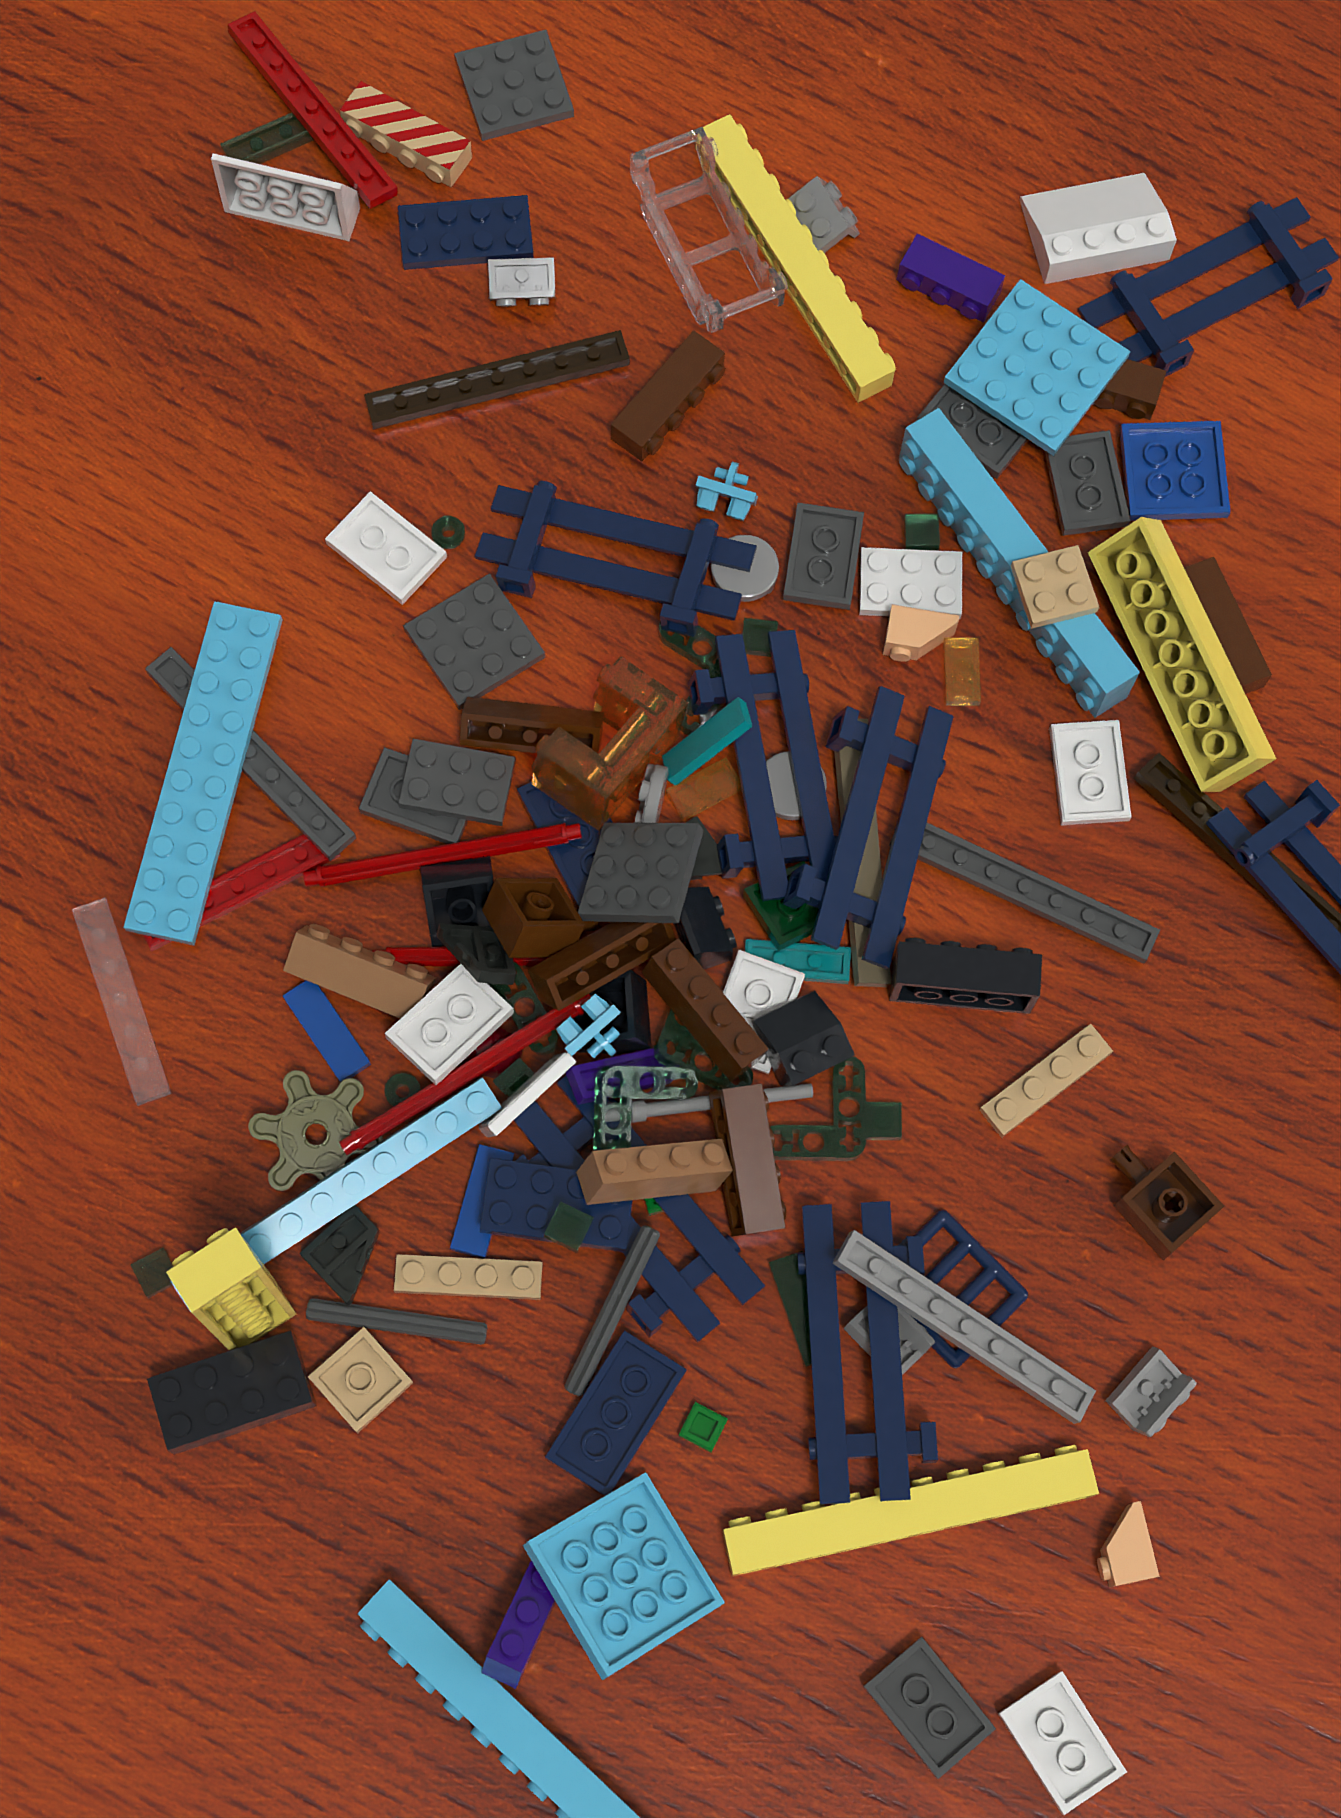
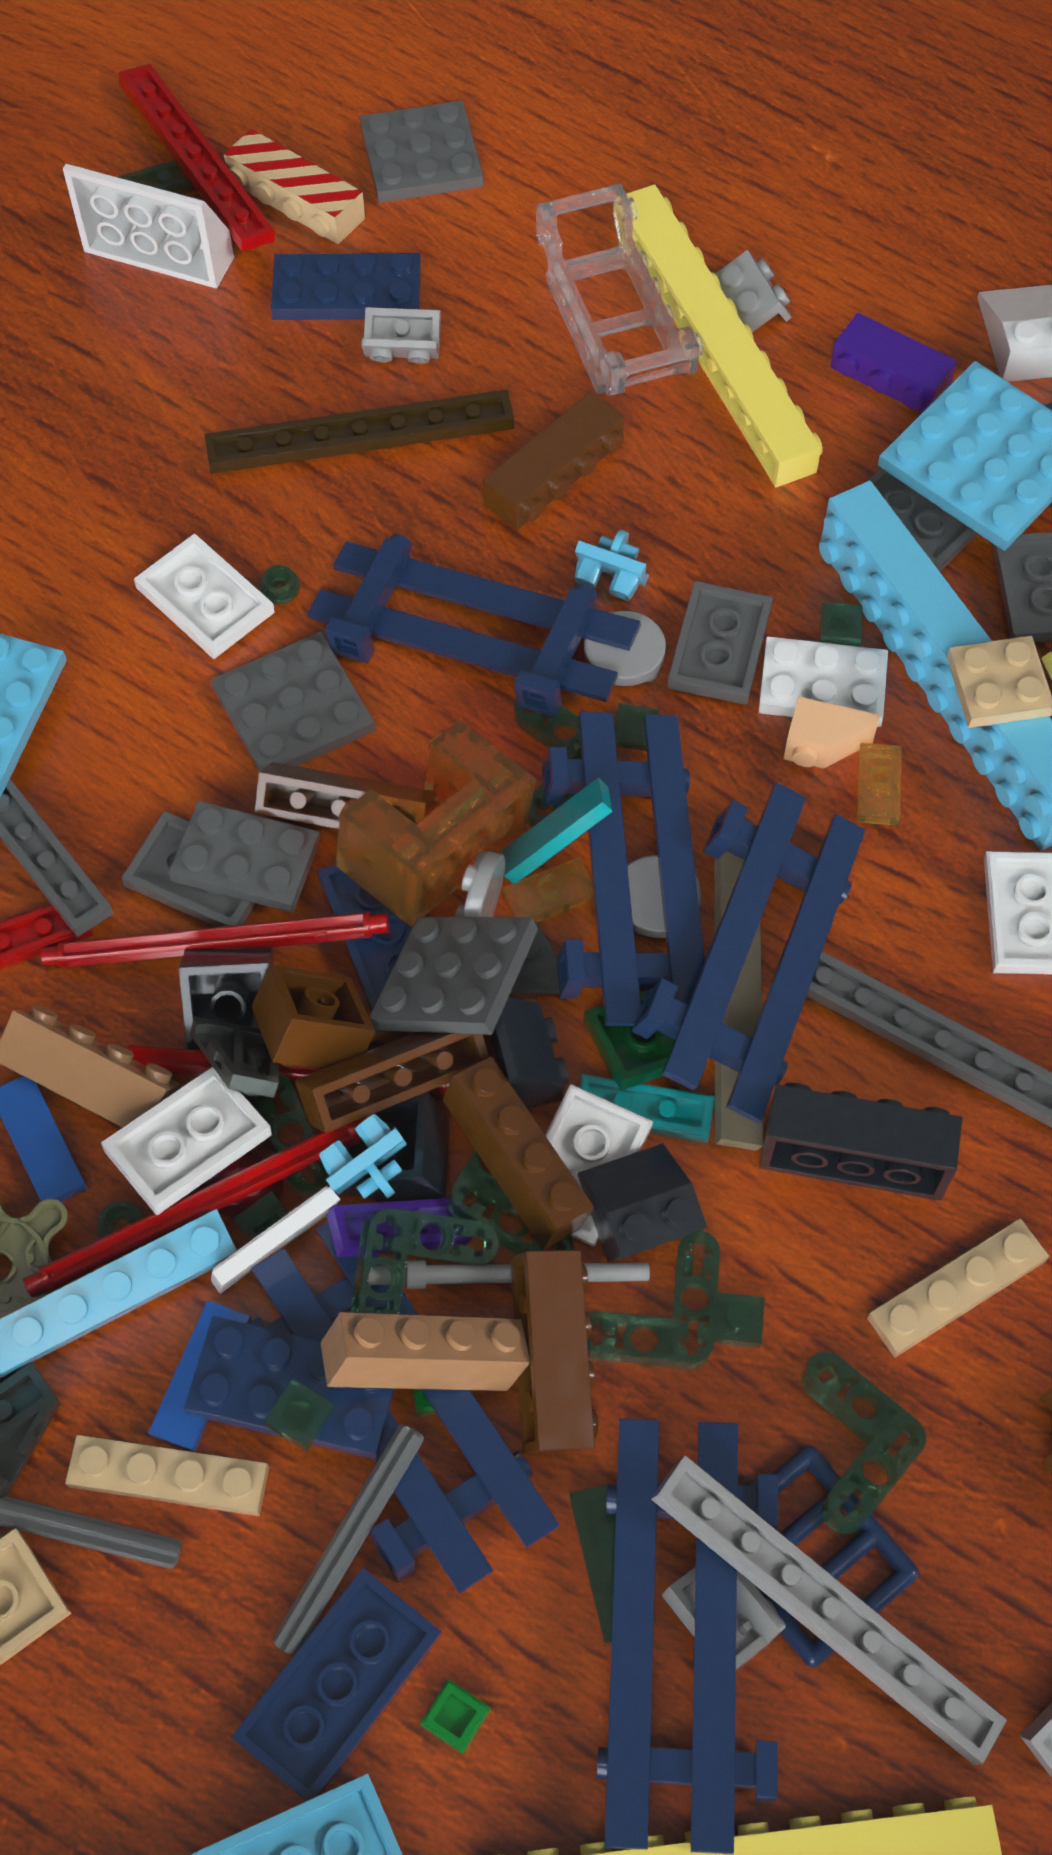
camera: 10 degrees right, 10 degrees down
none -> clear green beam [801,1351,926,1534]

